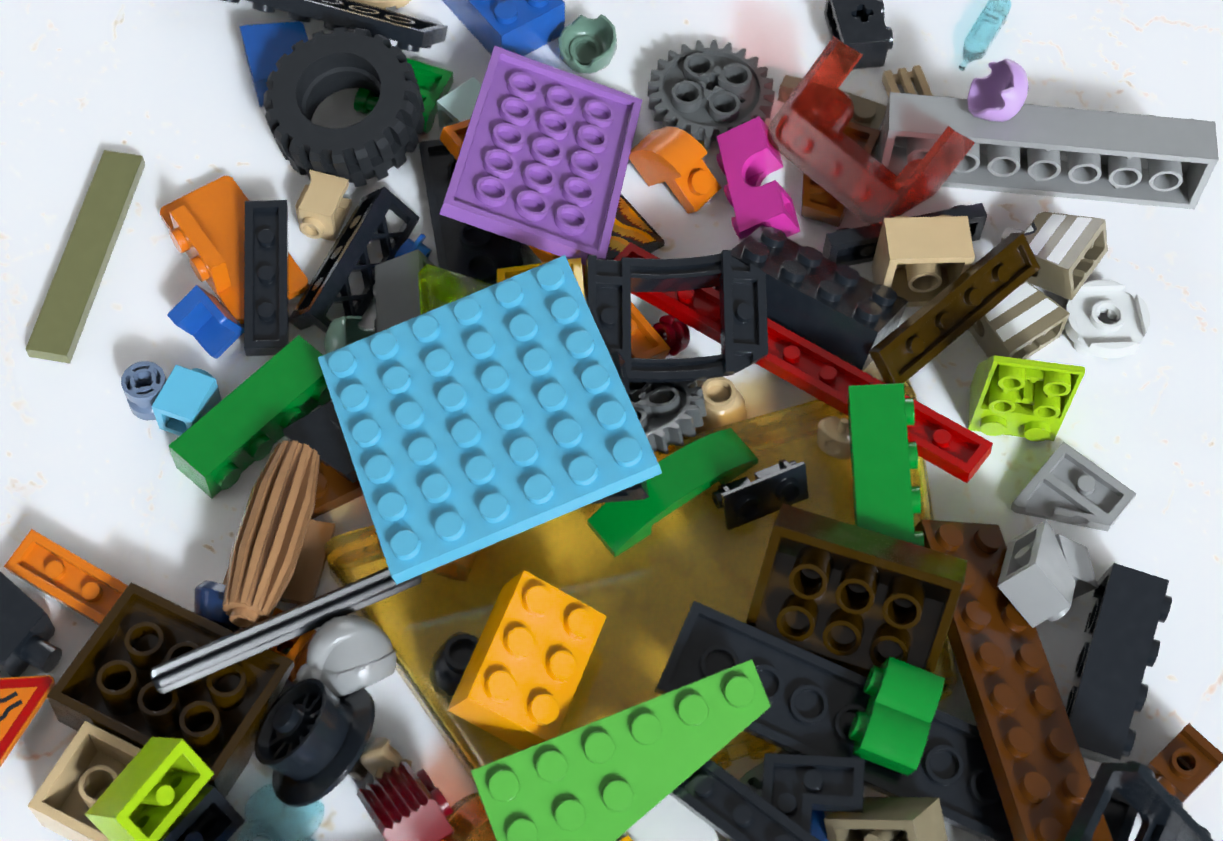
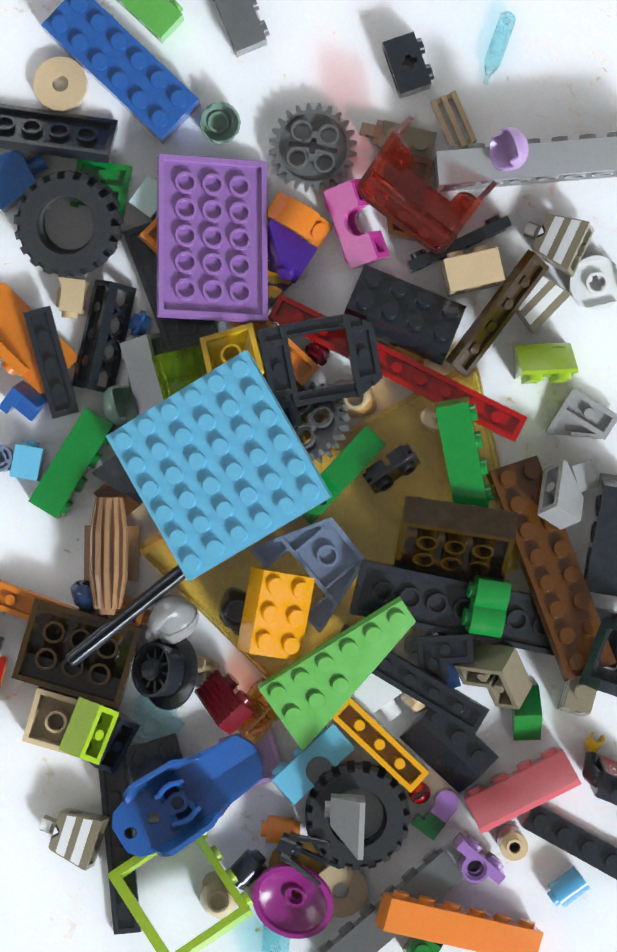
camera: 15 degrees left, 30 degrees up
none -> sand blue wing [250,517,366,633]
none -> dark purple slope [267,219,318,284]

